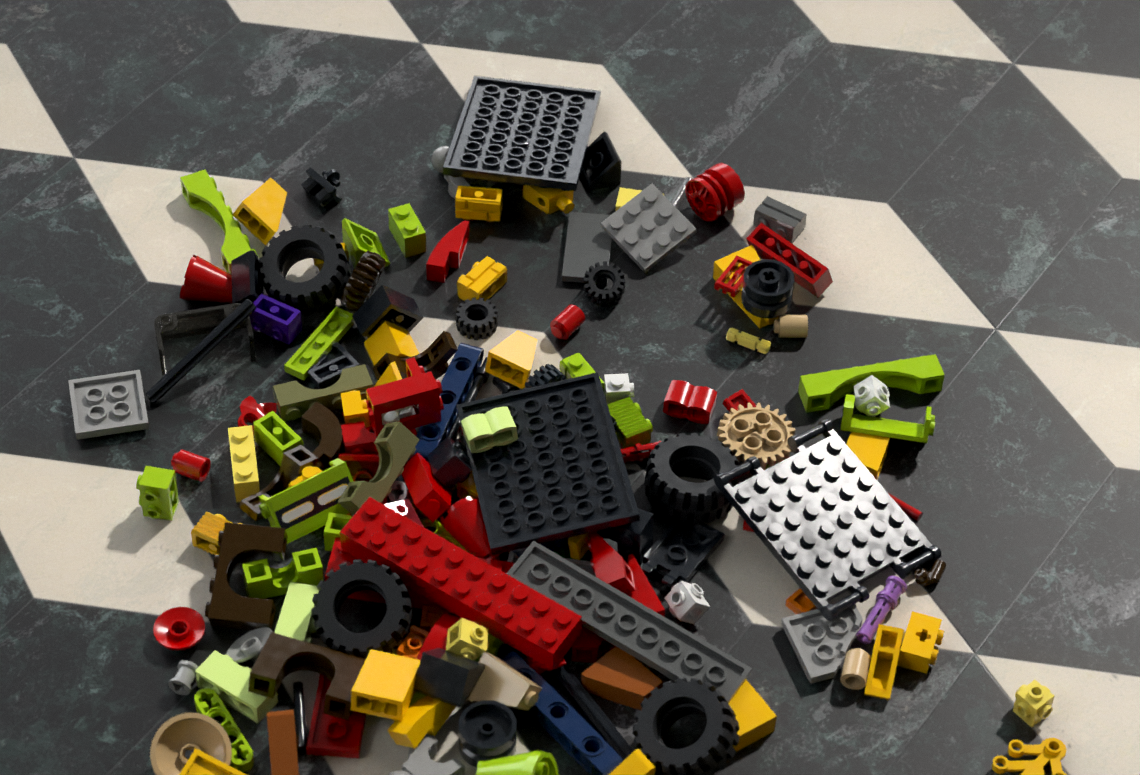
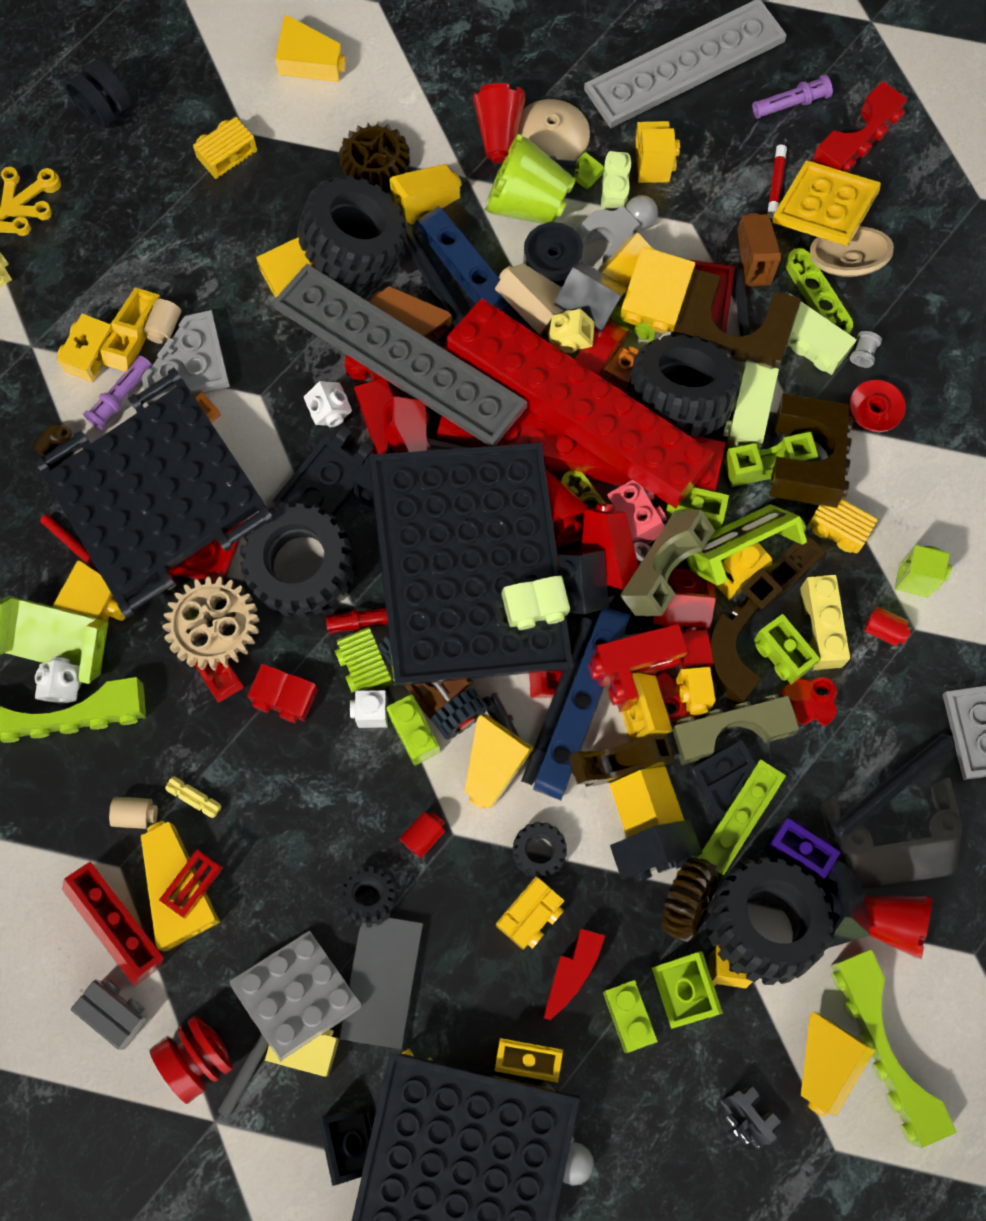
camera: 175 degrees left, 25 degrees up
light grey dish [226,627,272,663] -> none
black wheel [741,259,795,318] -> none

